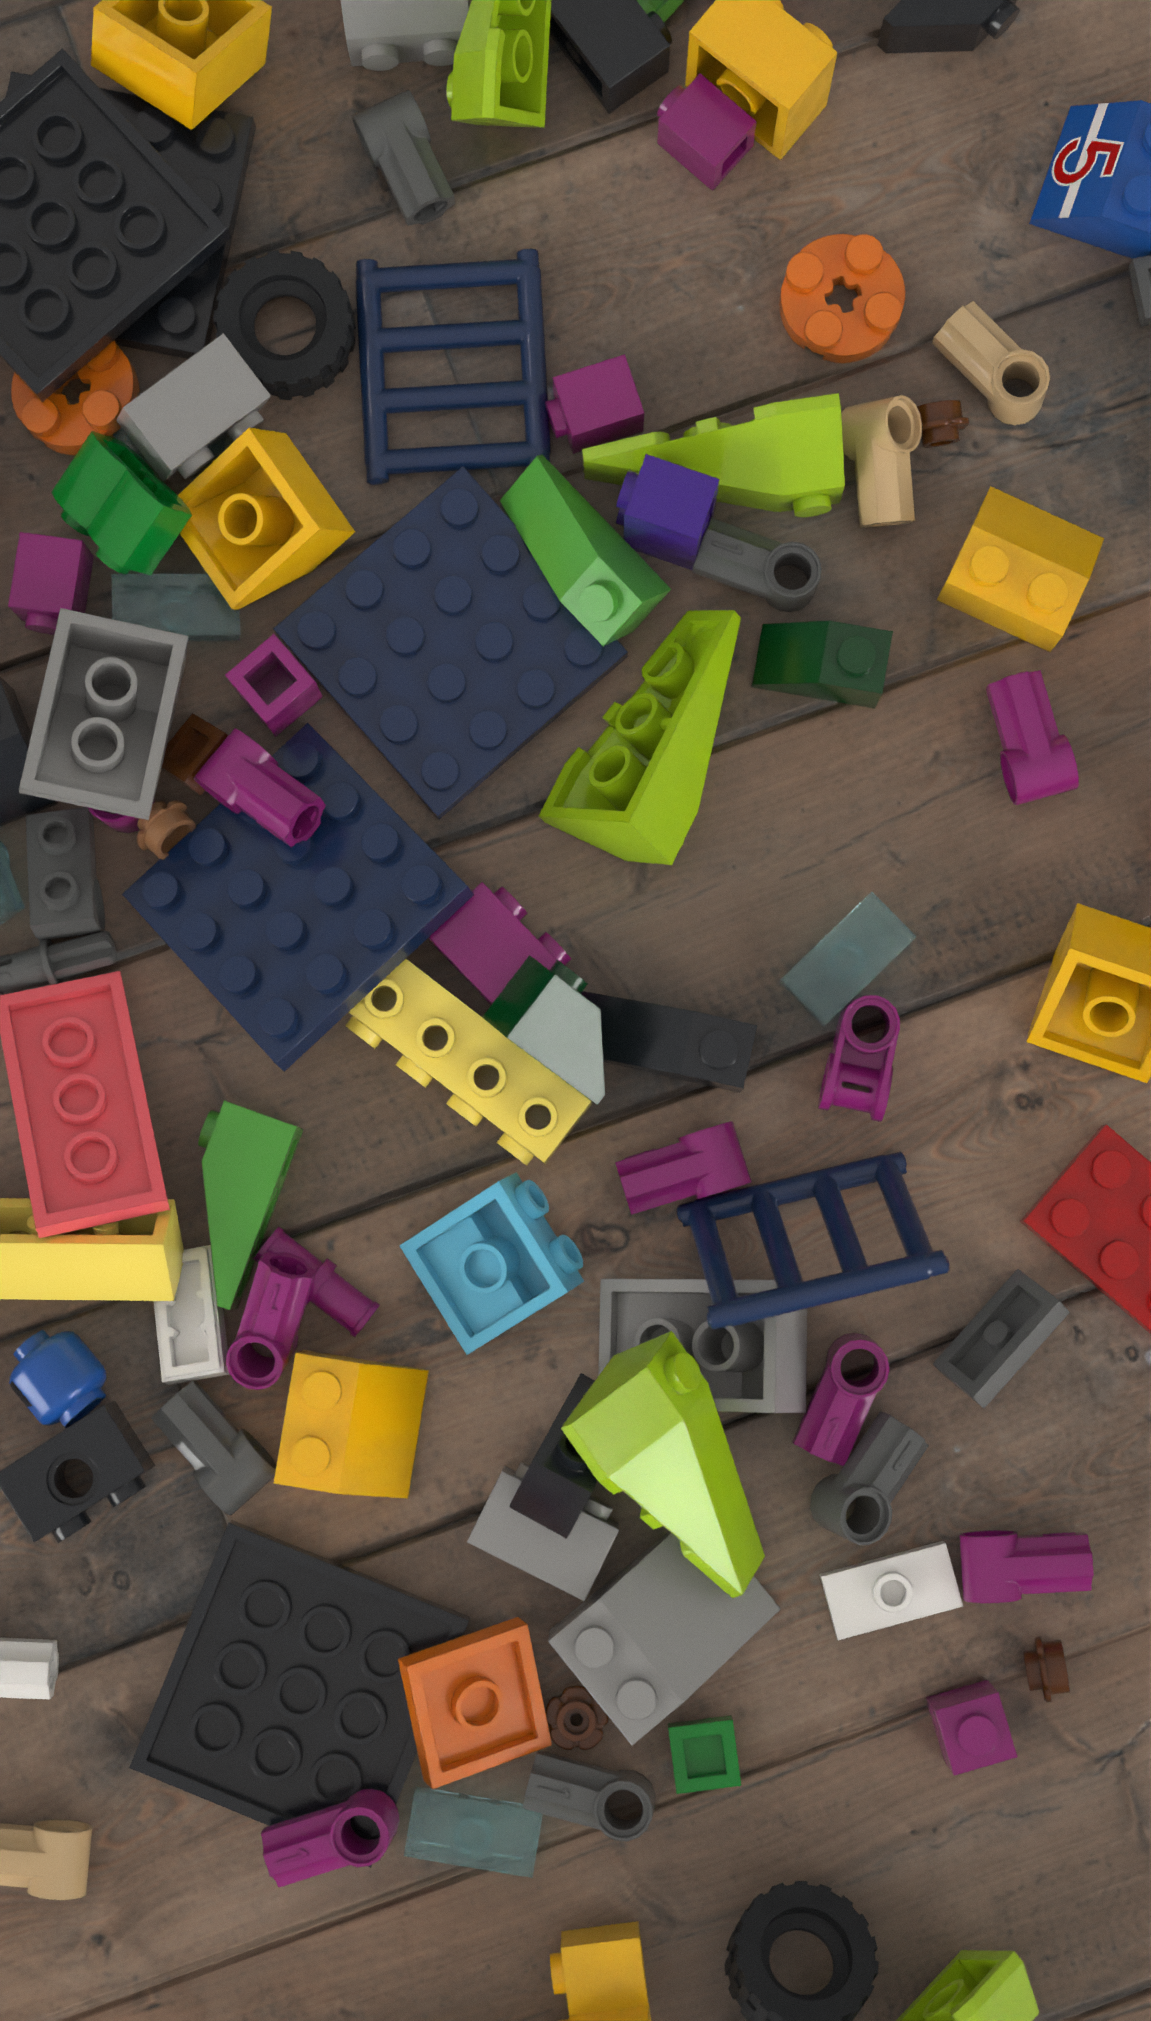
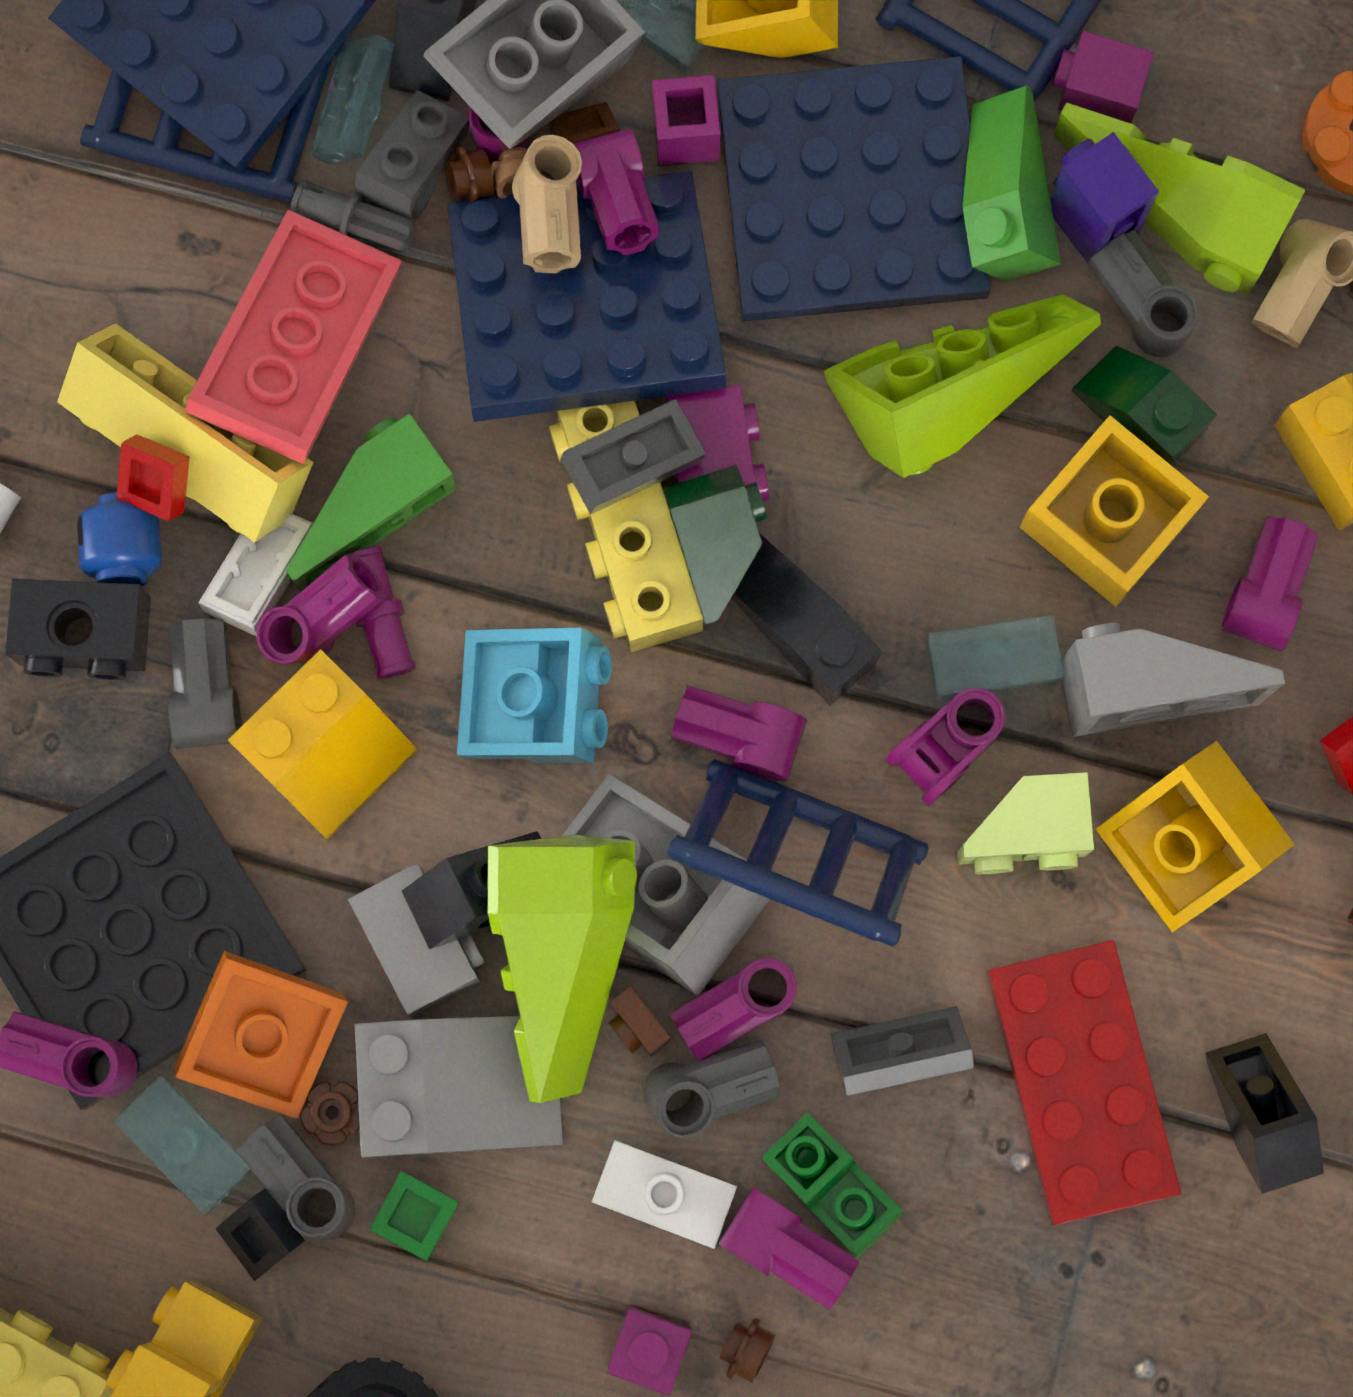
camera: 30 degrees right, 5 degrees down
none -> red plate [116,434,190,521]
none -> black plate [215,1188,305,1281]
none -> reddish brown plate [445,146,494,204]
none -> tan piece [512,135,582,274]
none -> dark grey plate [560,399,706,515]
none -> reddish brown plate [608,986,671,1057]
none -> green slope [761,1112,904,1259]
none -> yellowish green slope [957,772,1094,874]
none -> yellow brick [1019,416,1209,607]
none -> light grey slope [1059,623,1285,737]

